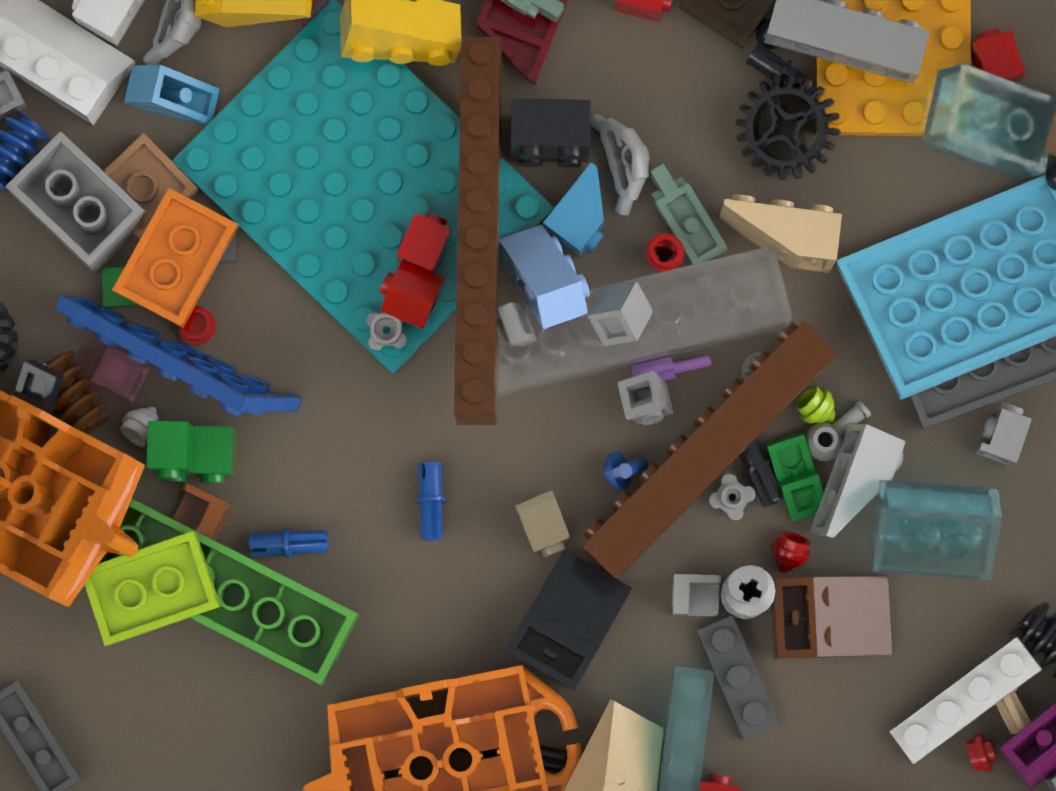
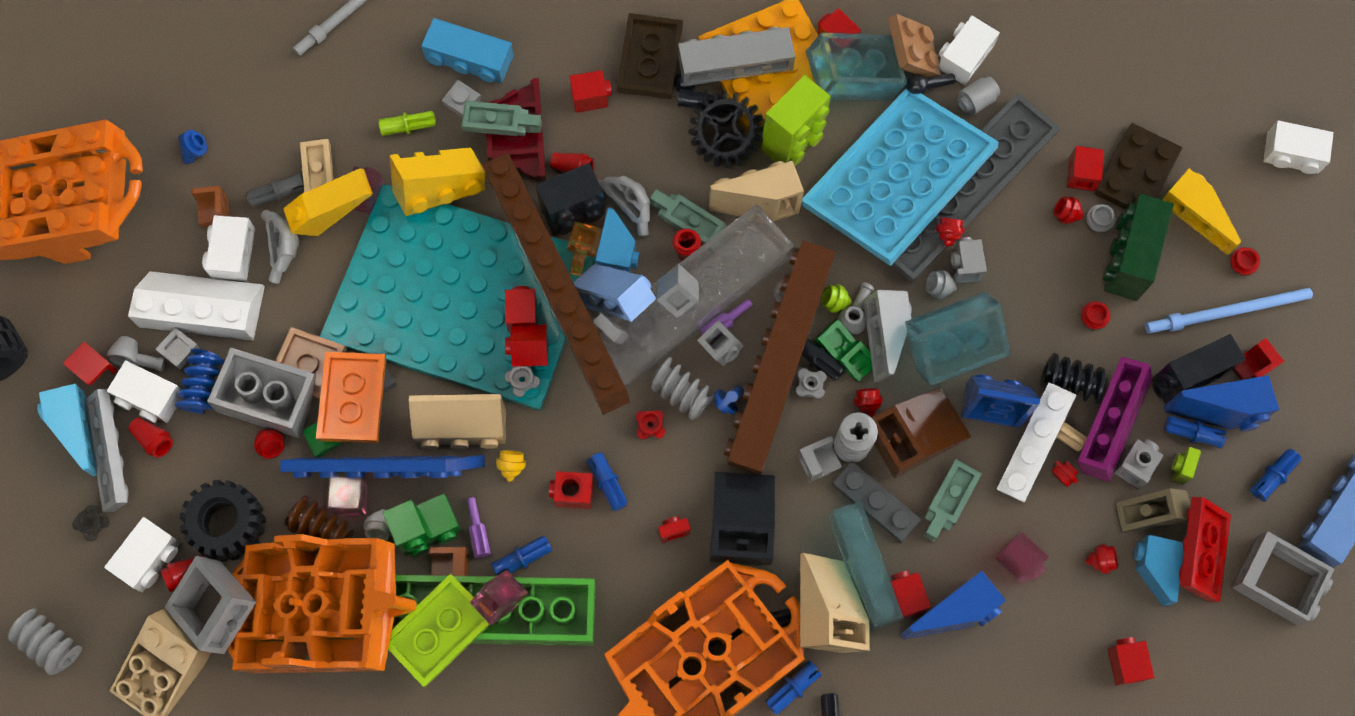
camera: 30 degrees left, 10 degrees down
black plate [13,359,65,413] -> none
dark azure slope [124,65,220,125] -> none
red plate [177,306,216,345] -> none
dark tan slope [515,490,570,558] -> none
none -> red plate [254,429,284,459]
none -> tan slope [409,394,506,450]
none -> medium lavender axle [467,497,492,559]
none -> clear pink brick [470,570,528,626]
none -> yellow plate [496,450,526,482]
none -> red brick [549,471,594,509]
none -> red cone [550,152,594,173]
none -> clear orange plate [567,222,603,276]
none -> red plate [635,410,666,440]
none -> light grey piece [650,357,715,420]
none -> red plate [658,516,691,544]
none -> lime brick [760,75,831,166]
none -> sand green hinge [923,459,982,542]
none -> light grey plate [926,270,957,299]
none -> red plate [936,217,965,247]
none -> blue slope [961,374,1040,428]

